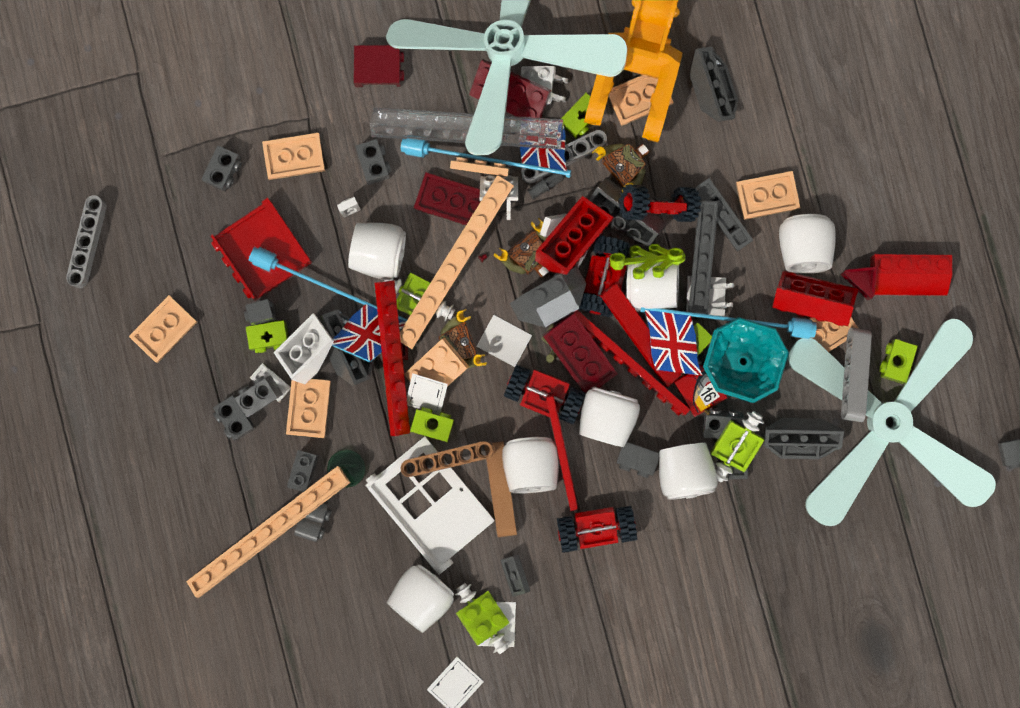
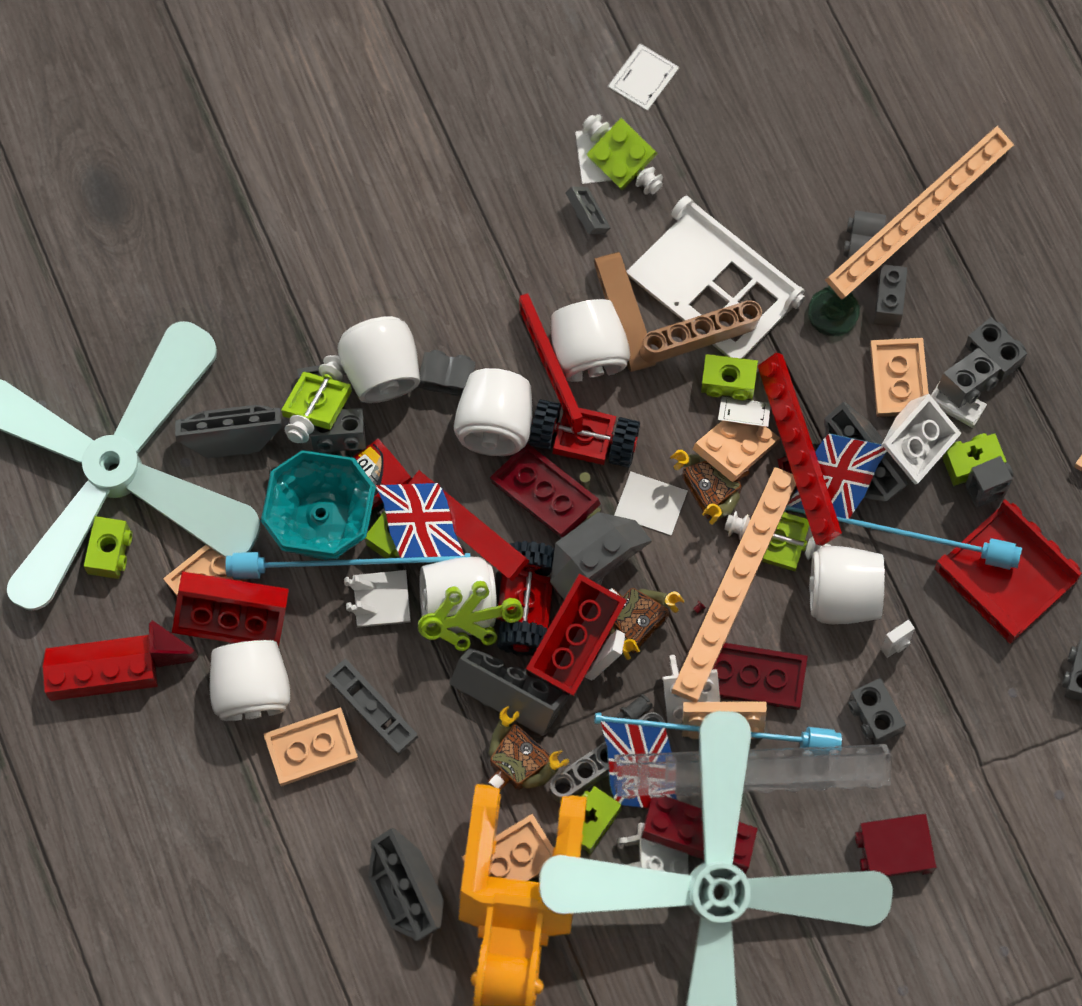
camera: 170 degrees right, 15 degrees down
light nougat plate [262,133,325,180] -> none
white piece [387,564,454,633] -> none
plate [557,506,637,553] -> none
red plate [569,310,690,416] -> none
black plate [619,184,701,222] -> none
dark grey tile [688,200,718,314] -> none
light grey beam [841,327,872,422] -> none

